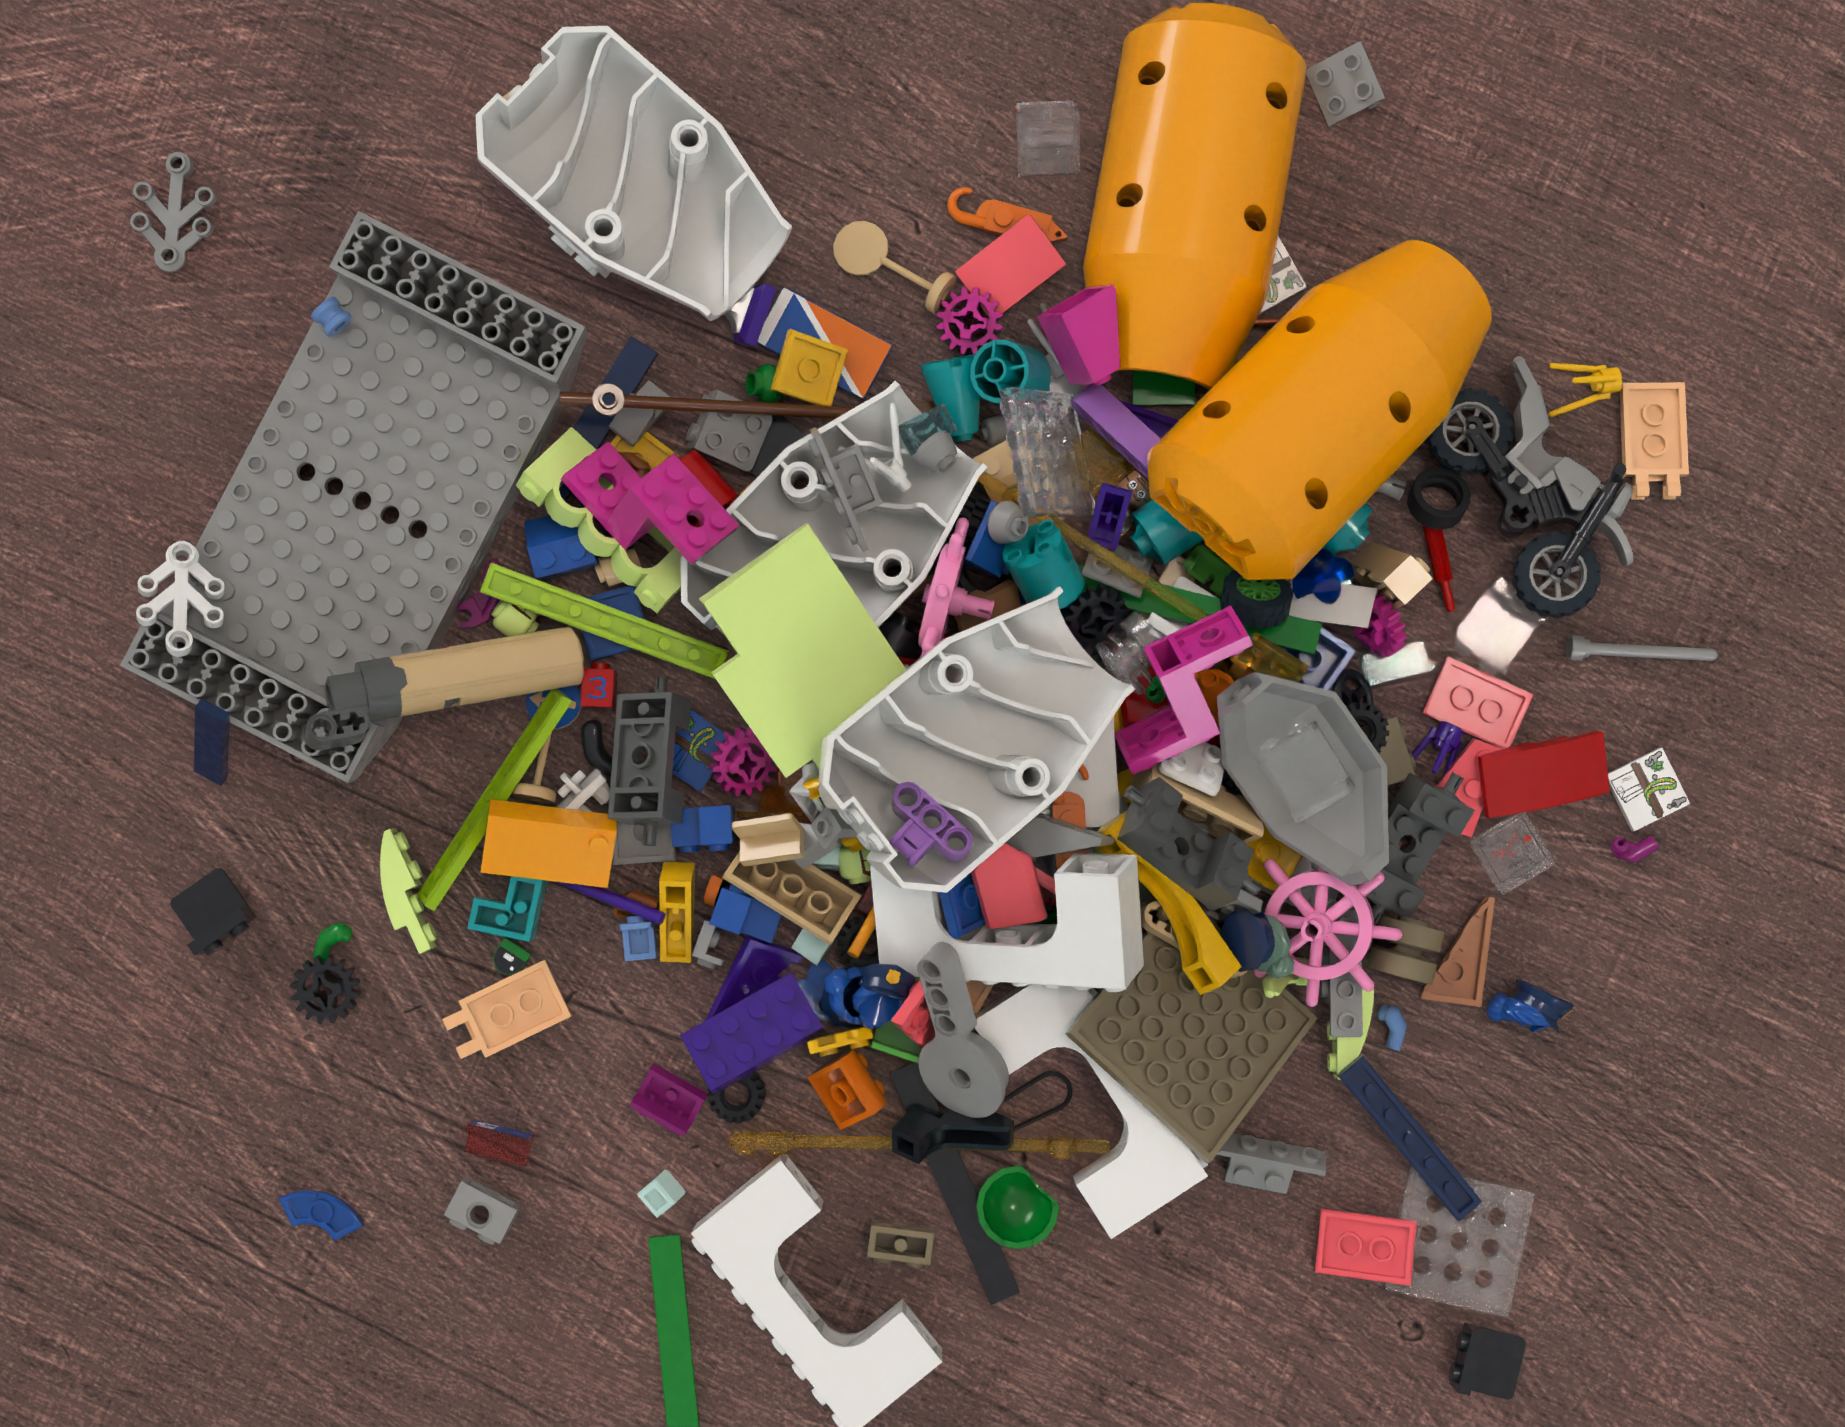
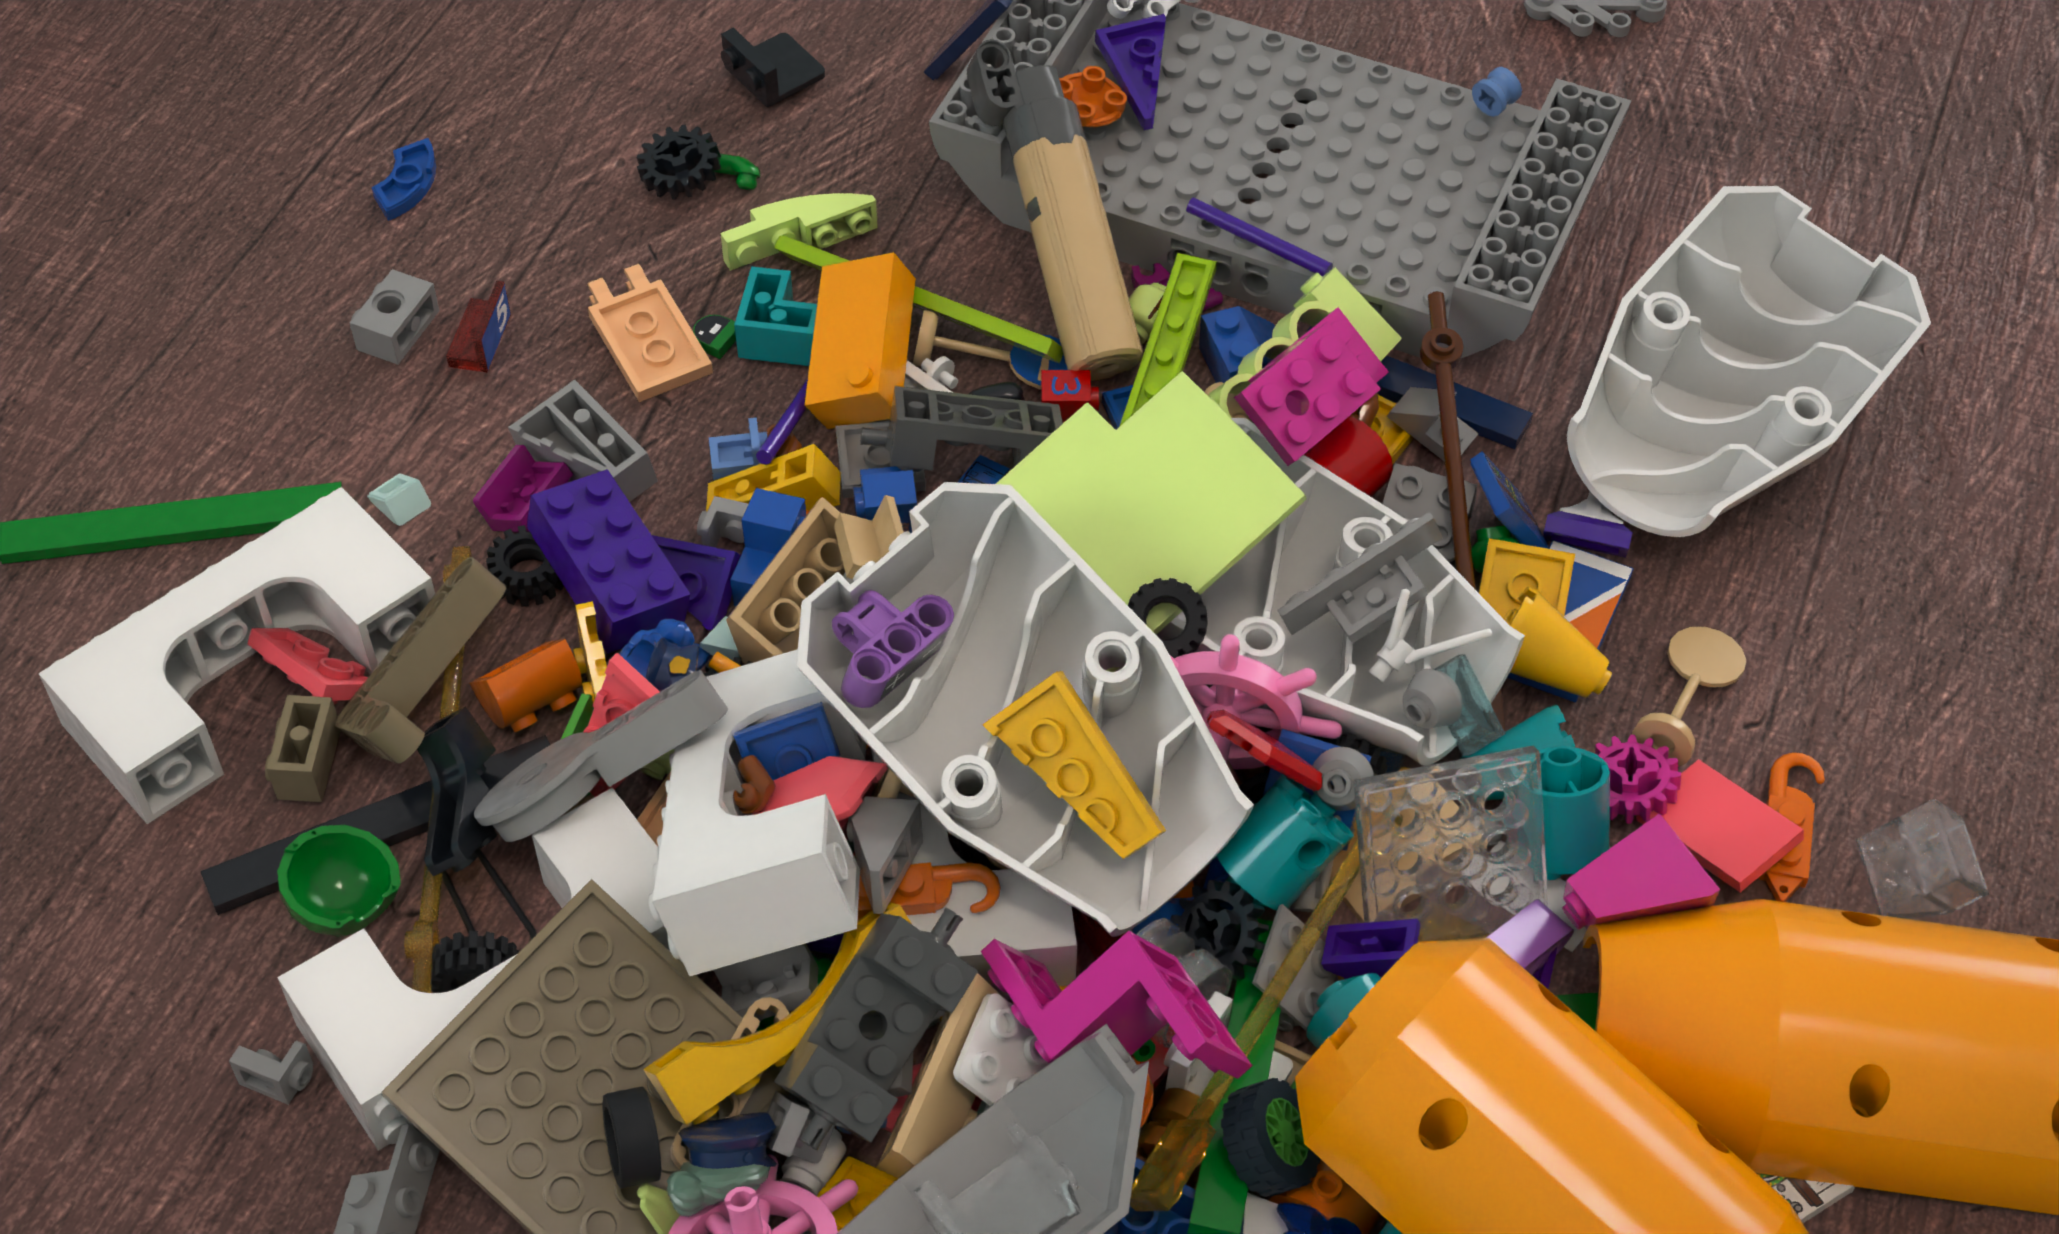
camera: 85 degrees right, 35 degrees down
none -> light grey bracket [229,1040,313,1105]
none -> coral wing [247,628,368,705]
none -> dark tan beam [335,557,506,764]
none -> black tyre [431,931,519,993]
none -> light grey wedge [508,380,658,502]
none -> black tyre [602,1087,662,1188]
none -> dark orange arm [733,755,775,815]
none -> yellow wing [982,671,1166,859]
none -> orange dish [1059,66,1127,127]
none -> dark purple wing [1095,14,1166,131]
none -> black tyre [1128,578,1208,658]
none -> dark purple bar [1186,197,1333,276]
none -> red tile [1206,709,1322,791]
none -> blue tile [1470,451,1549,549]
none -> yellow cone [1504,587,1612,698]

